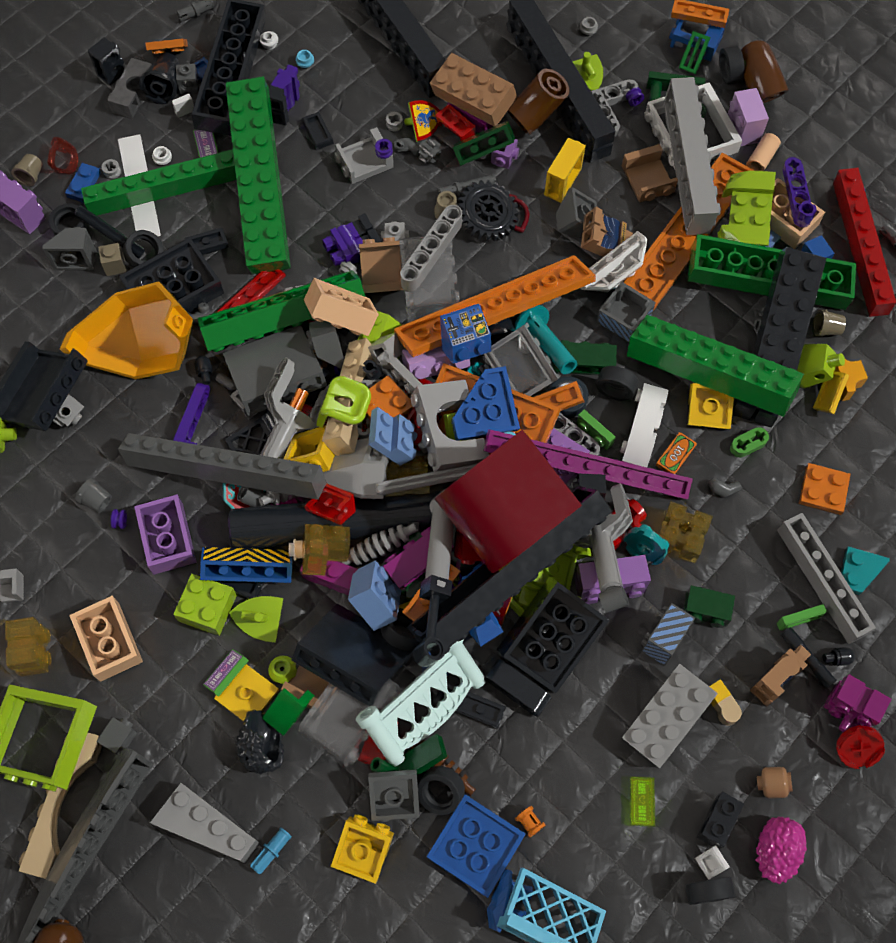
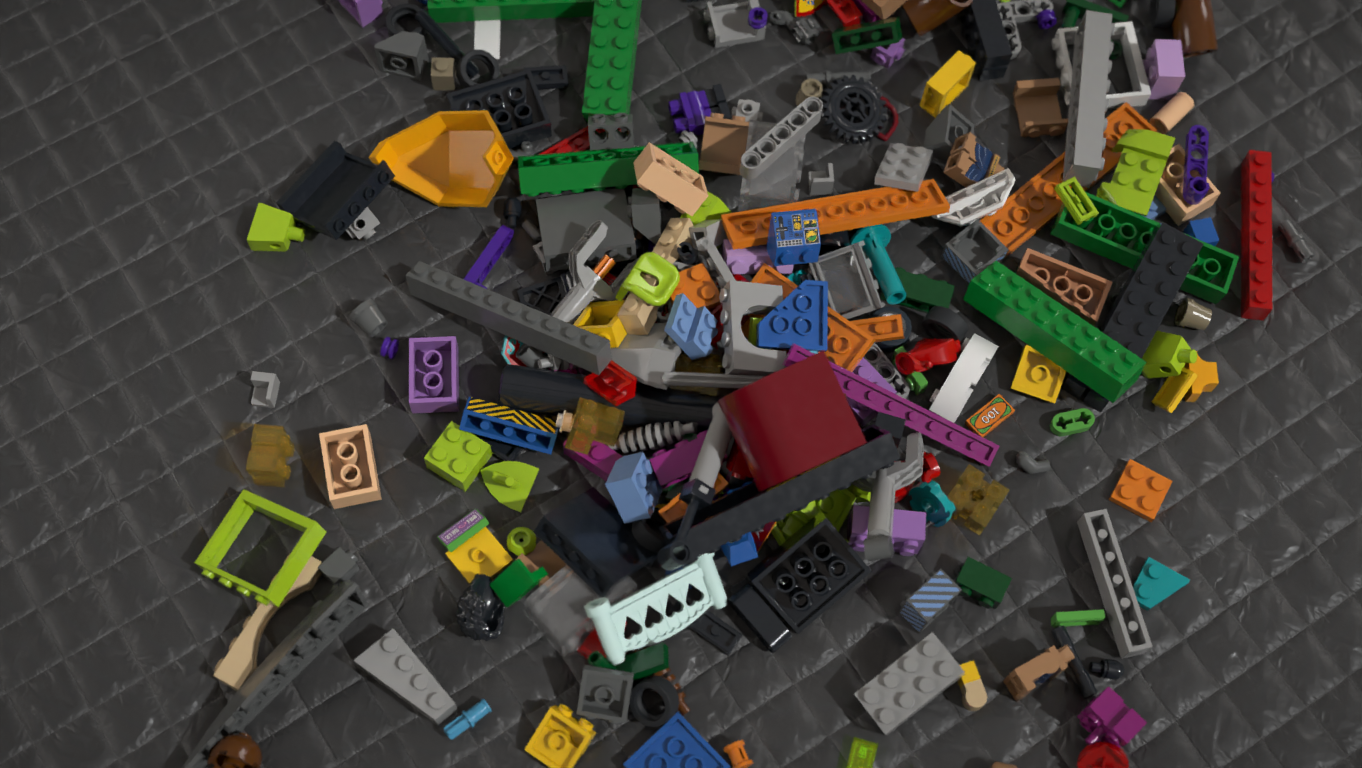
camera: 10 degrees right, 0 degrees up
none -> dark grey brick [588,113,634,150]
none -> light grey panel [808,163,834,195]
none -> light grey plate [874,143,933,192]
none -> red hips [895,338,961,375]
none -> nougat wedge [1016,248,1113,326]
none -> lime tile [1054,176,1099,225]

